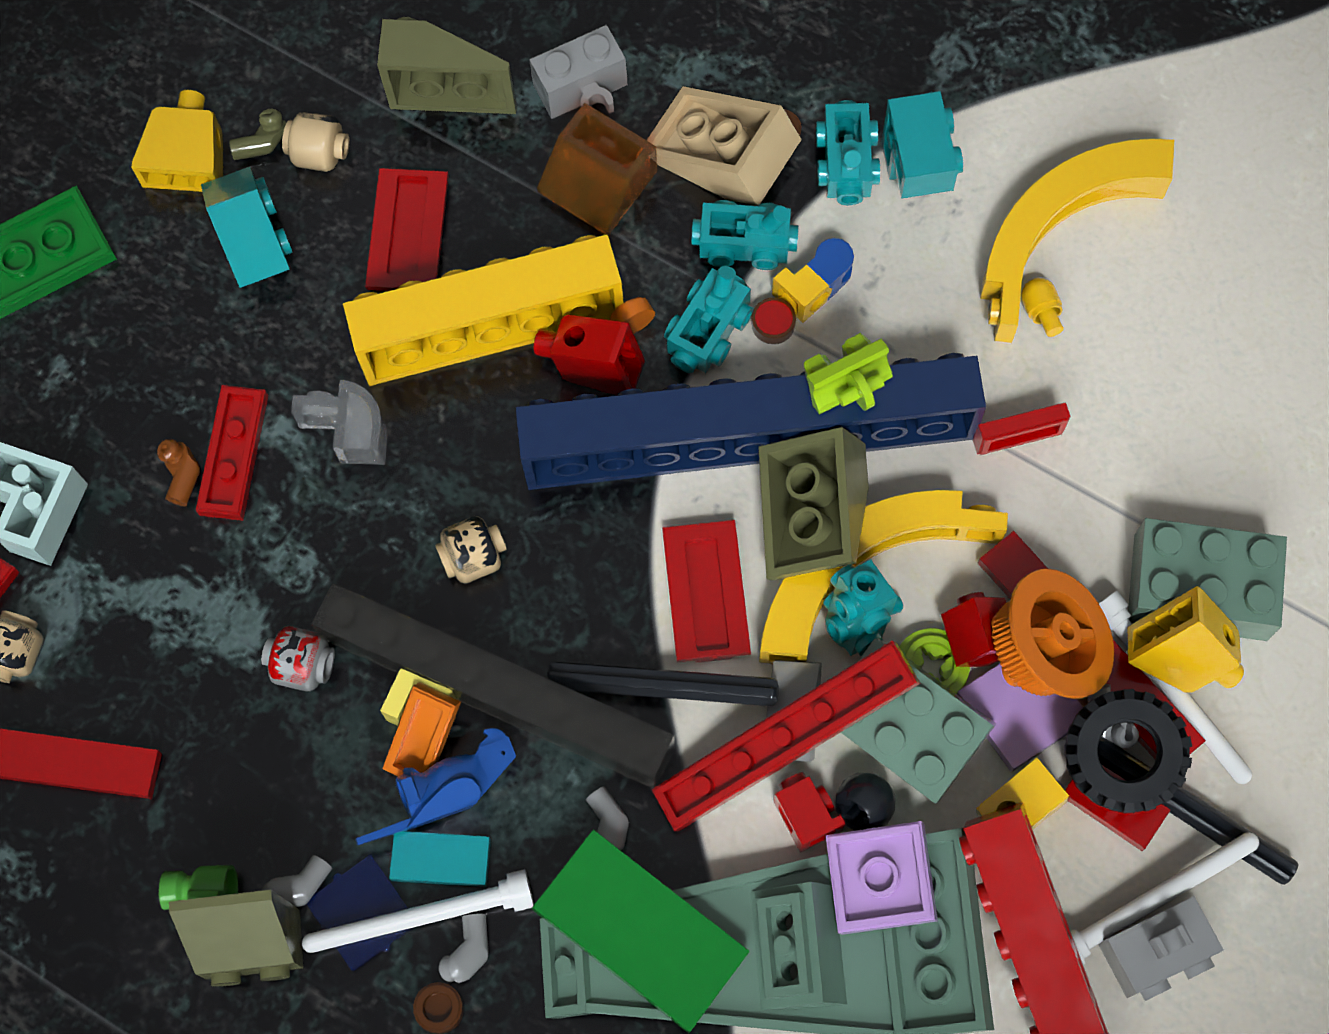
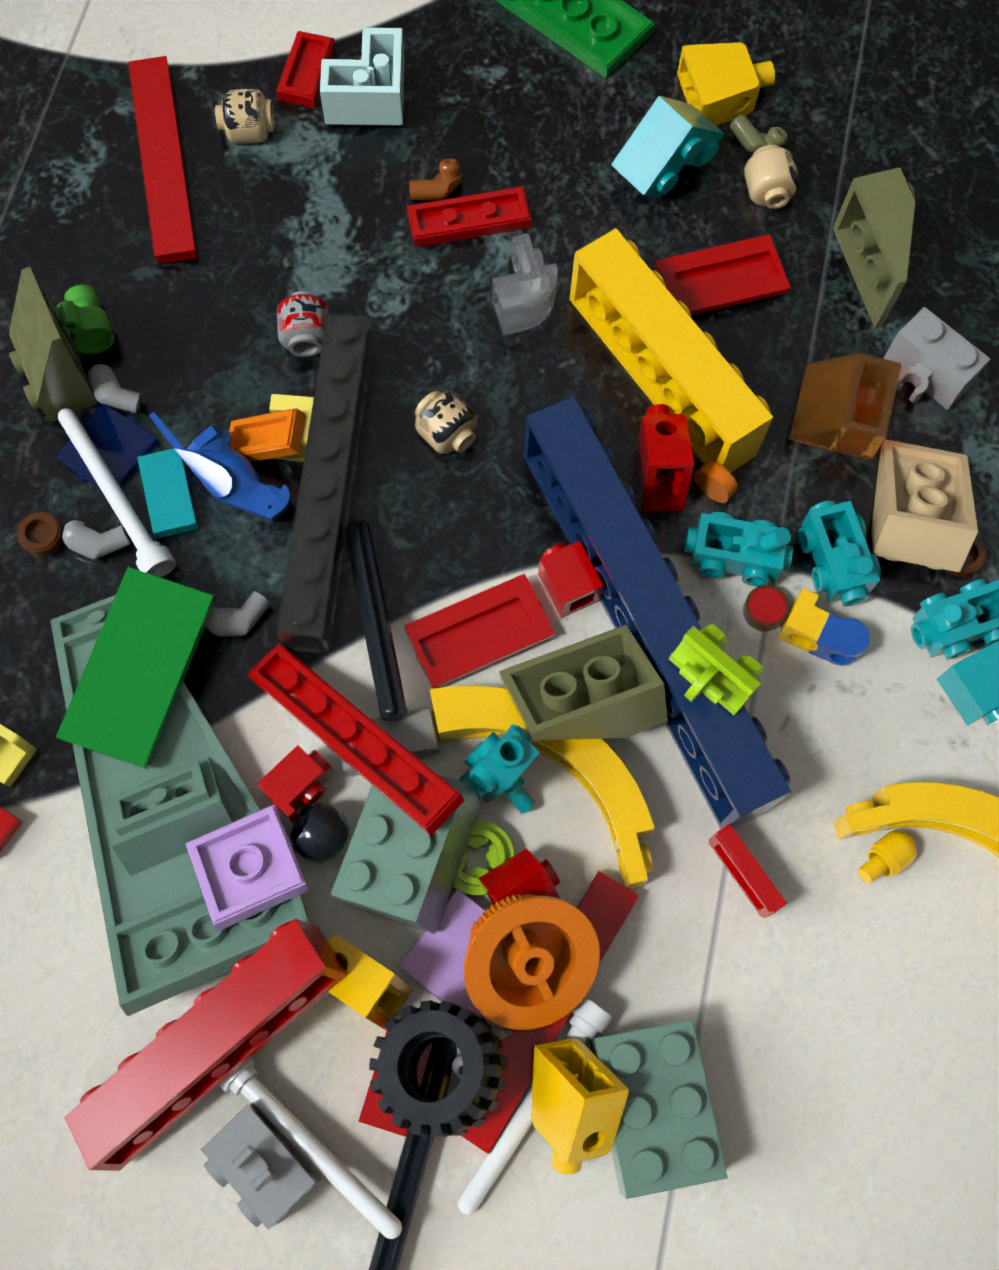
camera: 65 degrees right, 0 degrees up
none -> red brick [538,541,603,618]

